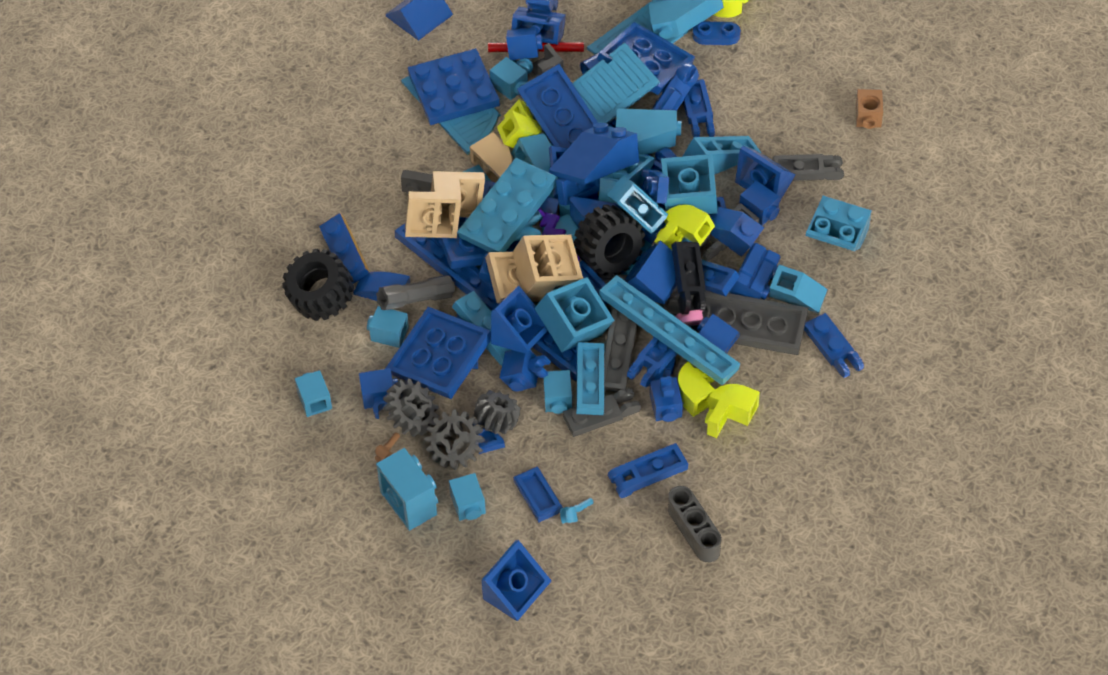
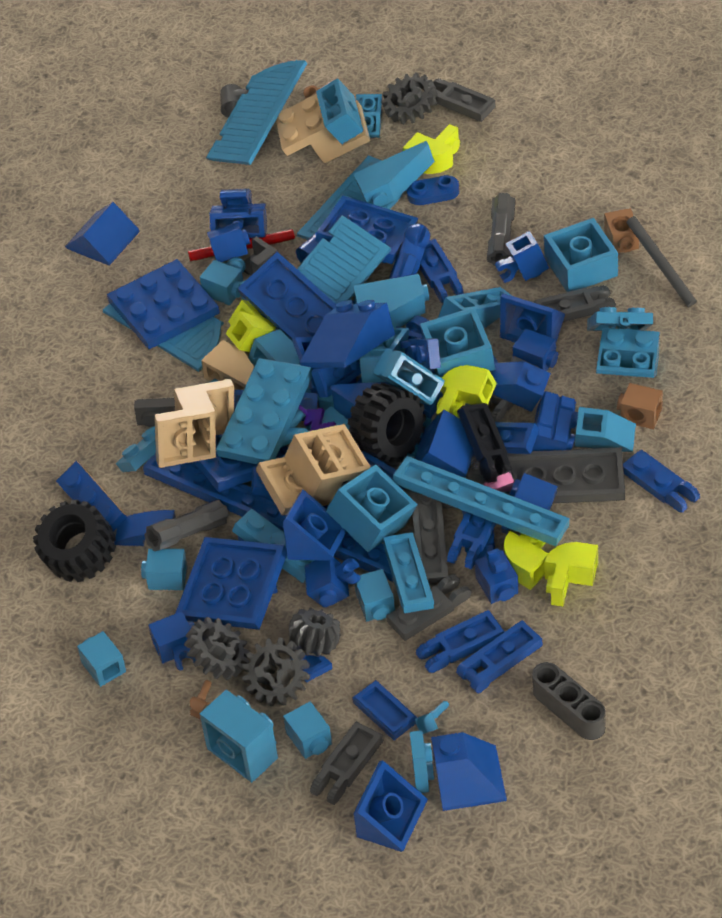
camera: 10 degrees left, 5 degrees down
none -> dark azure plate [116,426,156,472]
none -> dark grey hinge [310,721,384,805]
none -> dark azure plate [410,730,434,793]
none -> blue hinge [415,610,505,673]
none -> blue slope [431,732,507,811]
none -> dark grey axle [487,193,516,266]
none -> blue brick [494,231,550,283]
none -> dark azure brick [544,218,618,292]
none -> dark azure plate [587,307,653,331]
none -> medium nougat brick [617,383,663,429]
none -> dark grey bar [626,216,697,307]

